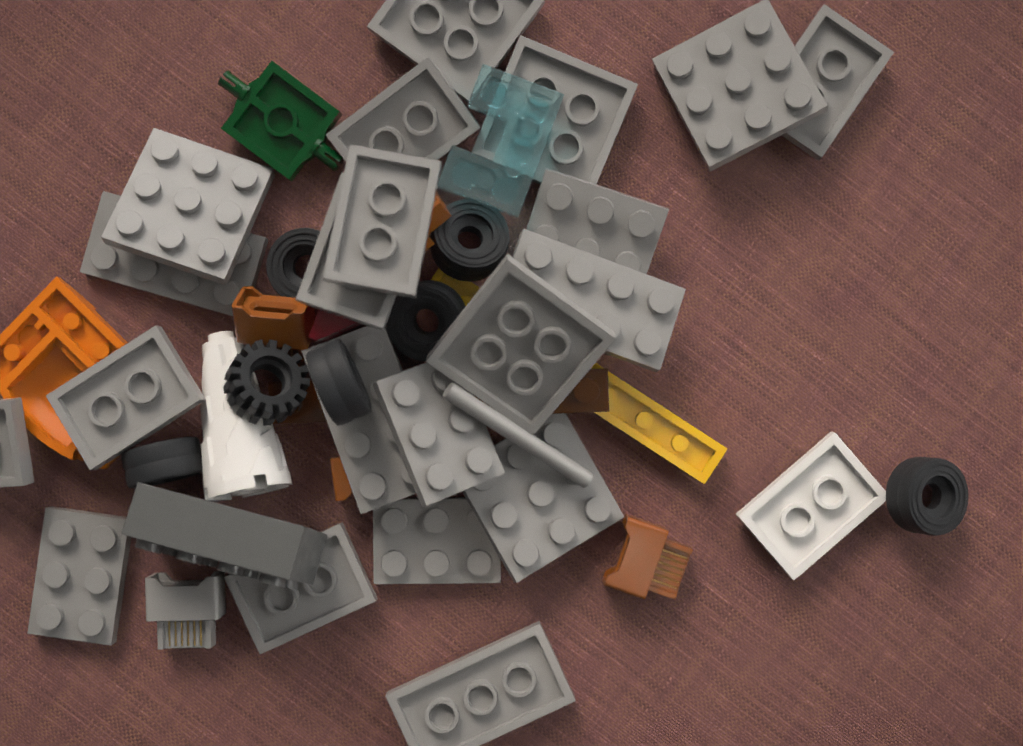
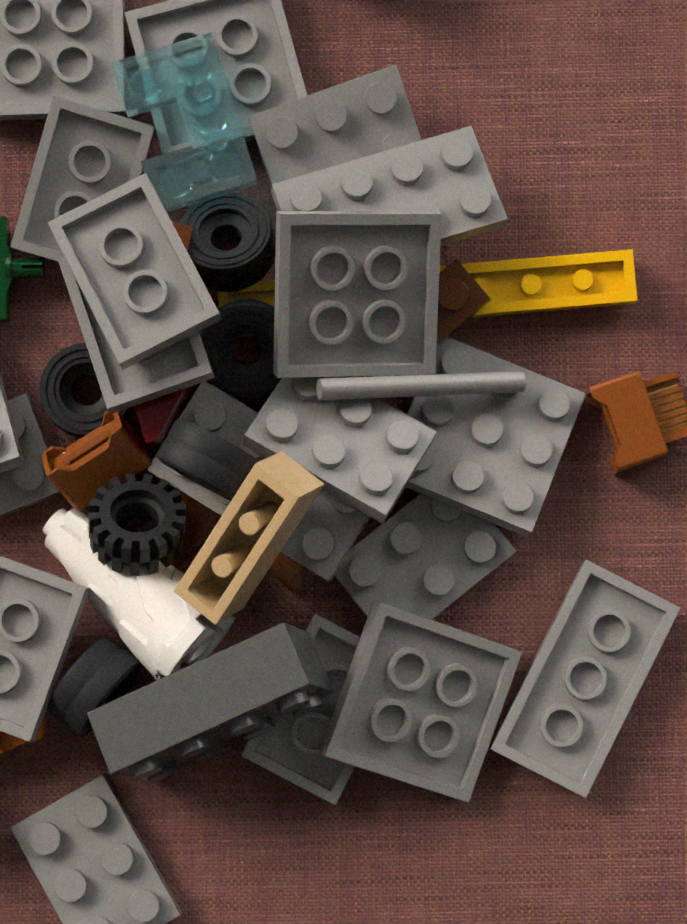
camera: 30 degrees left, 5 degrees down
light grey piece [145,571,226,650] -> none
none -> tan brick [174,451,324,625]
none -> light grey plate [319,600,522,803]

